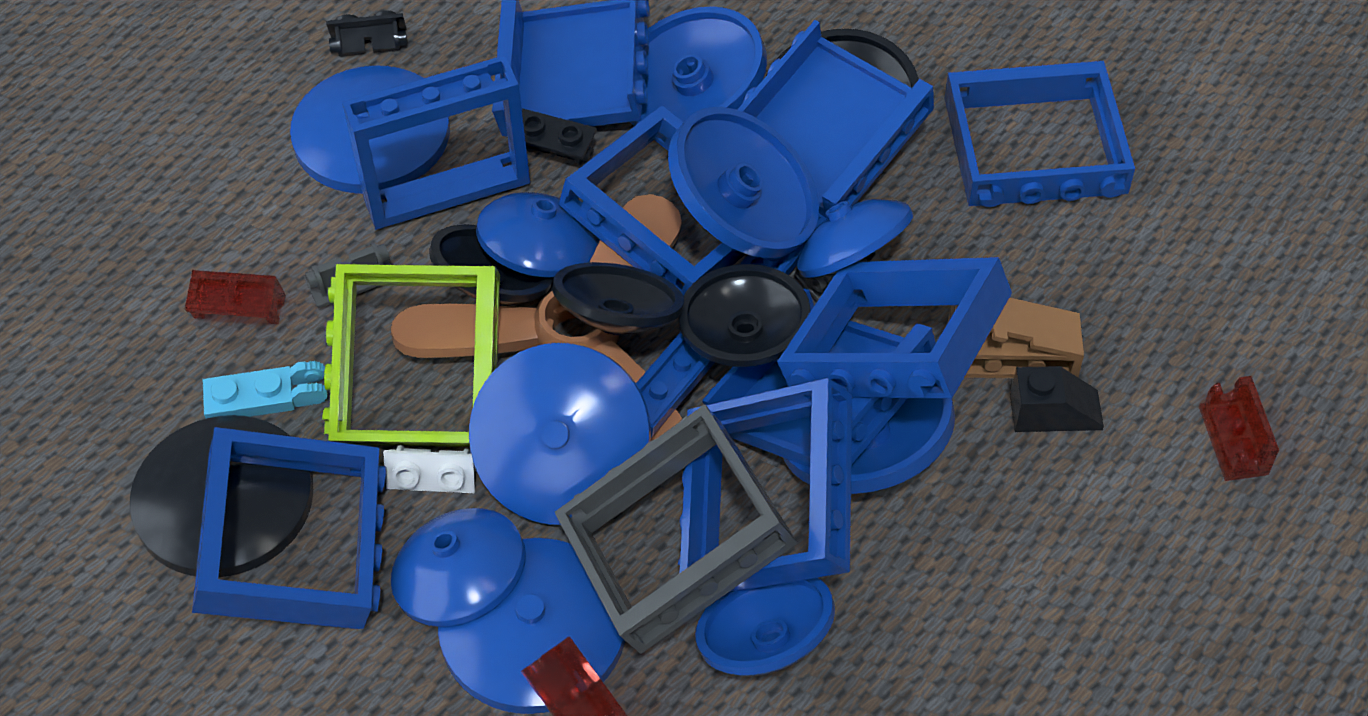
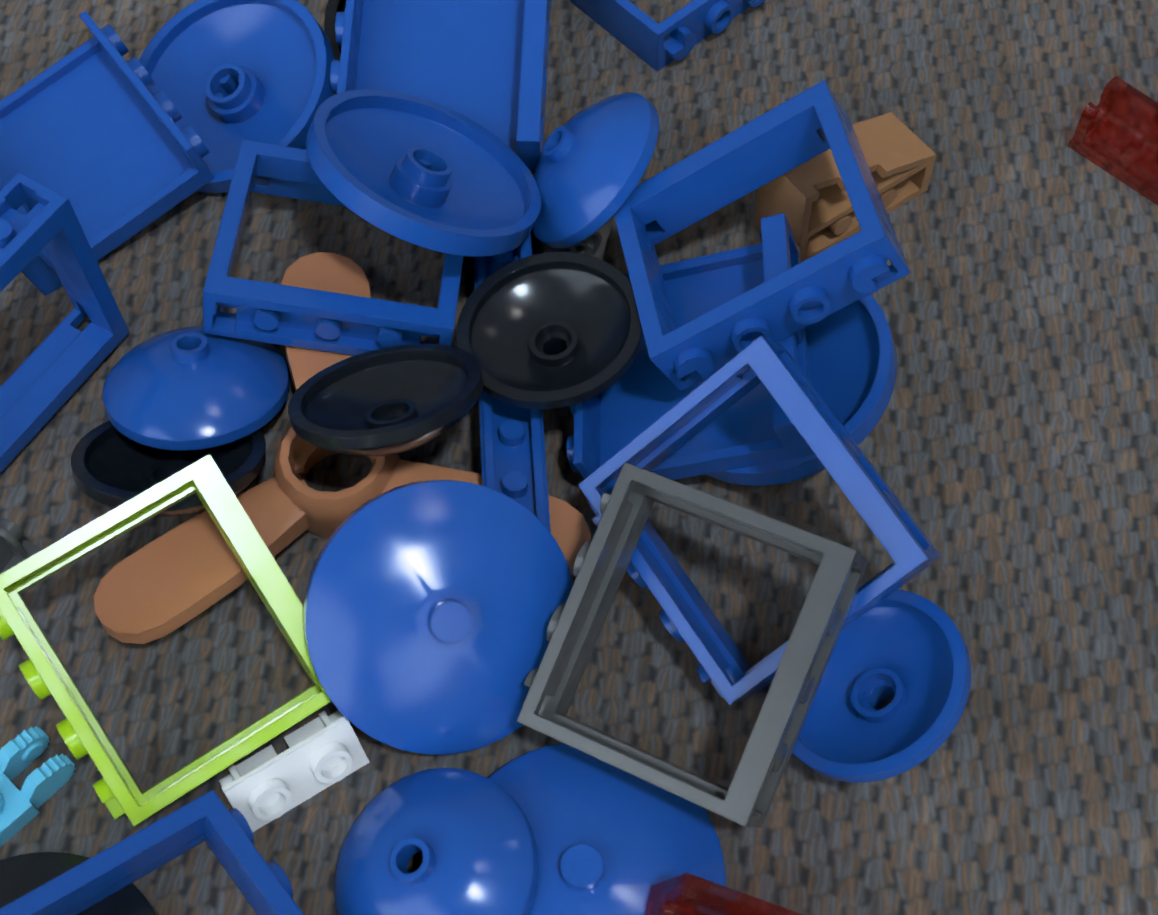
camera: 35 degrees left, 5 degrees up
black hinge [507,108,597,165] -> none
black slope [1010,366,1104,432] -> none

